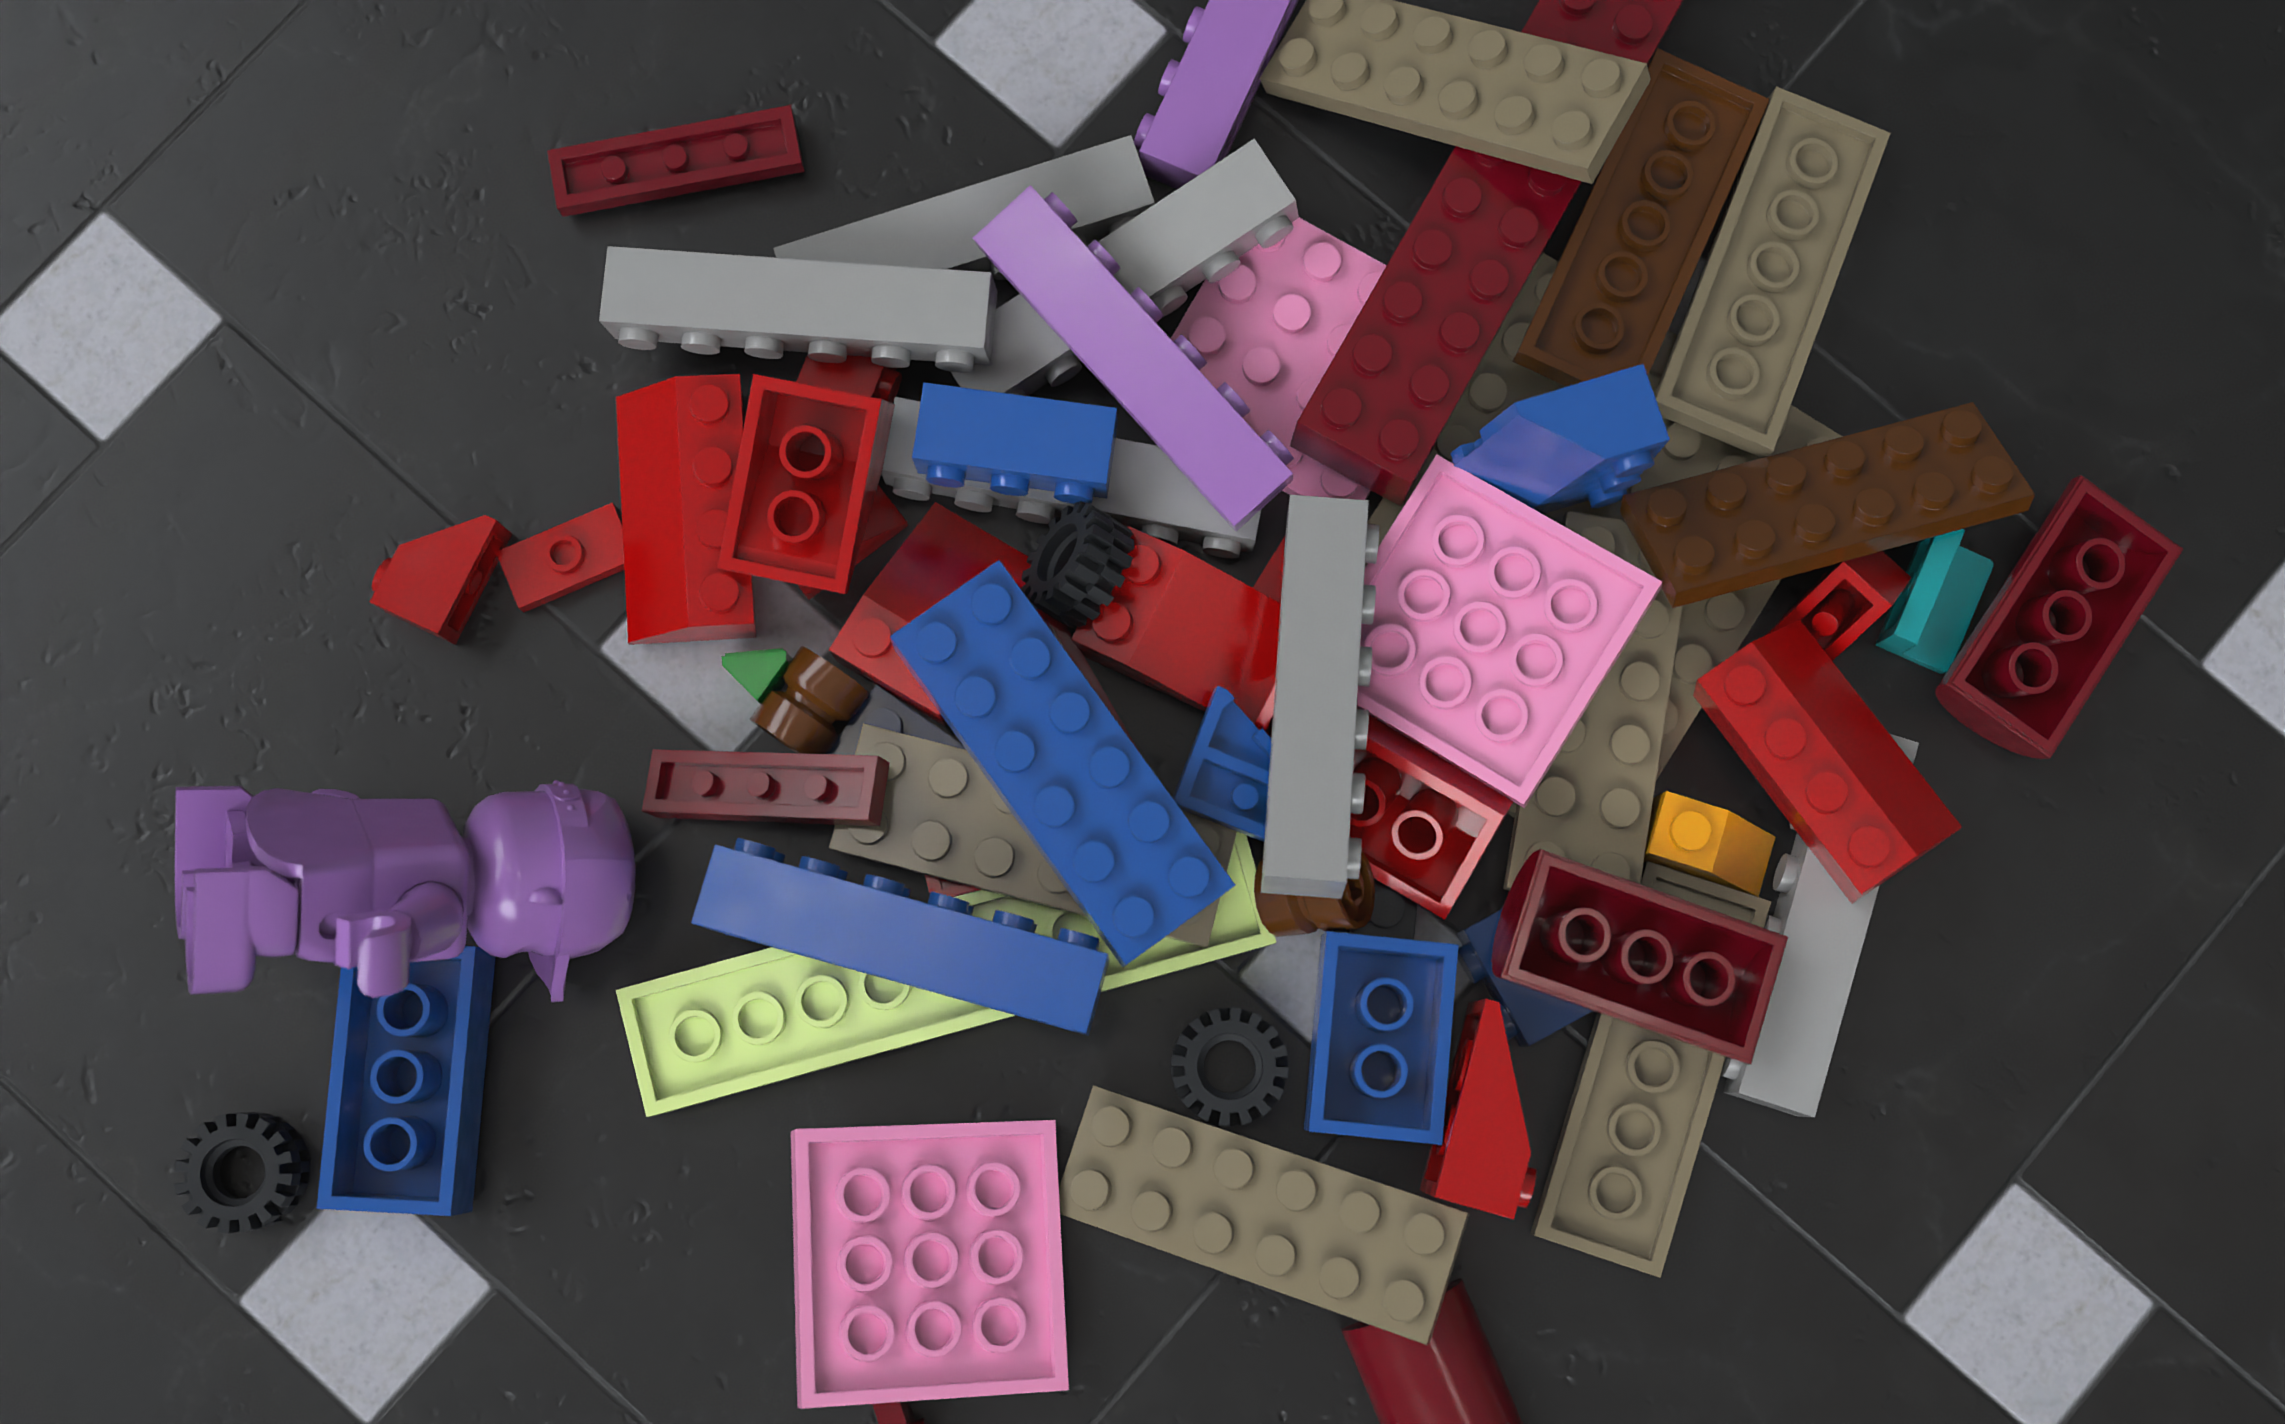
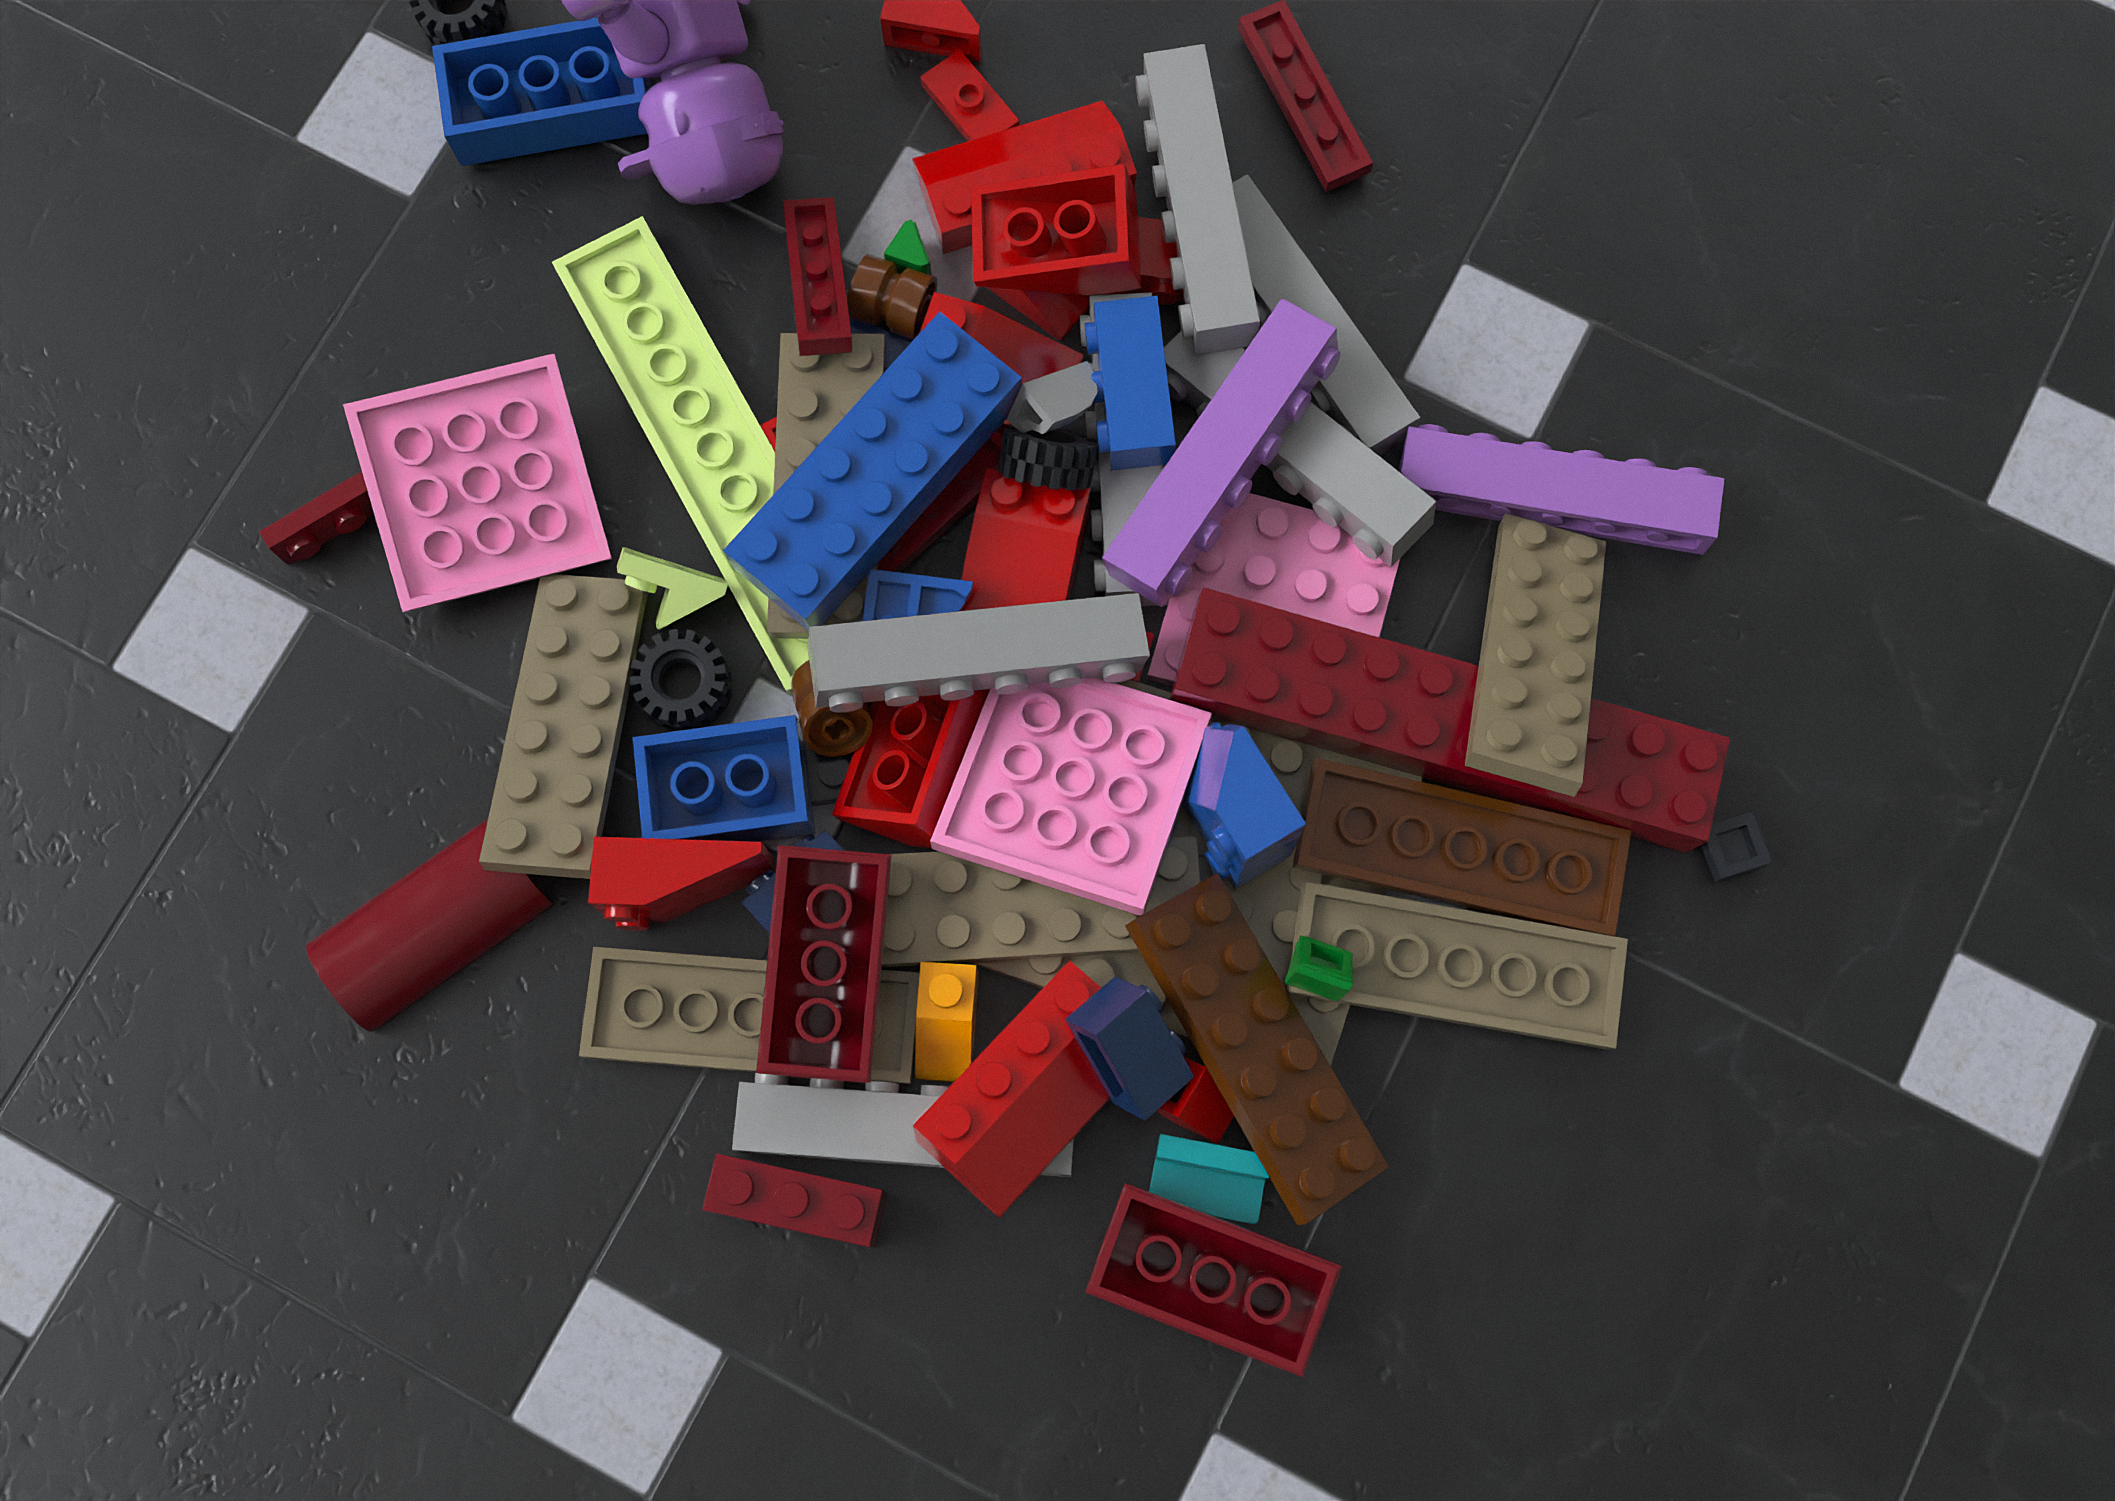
camera: 80 degrees right, 5 degrees down
blue brick [691,838,1110,1036] -> none
none -> yellowish green slope [617,547,728,629]
none -> dark red brick [702,1153,888,1248]
none -> light grey brick [1007,361,1098,434]
none -> dark blue brick [1065,977,1194,1120]
none -> green slope [1284,935,1353,1002]

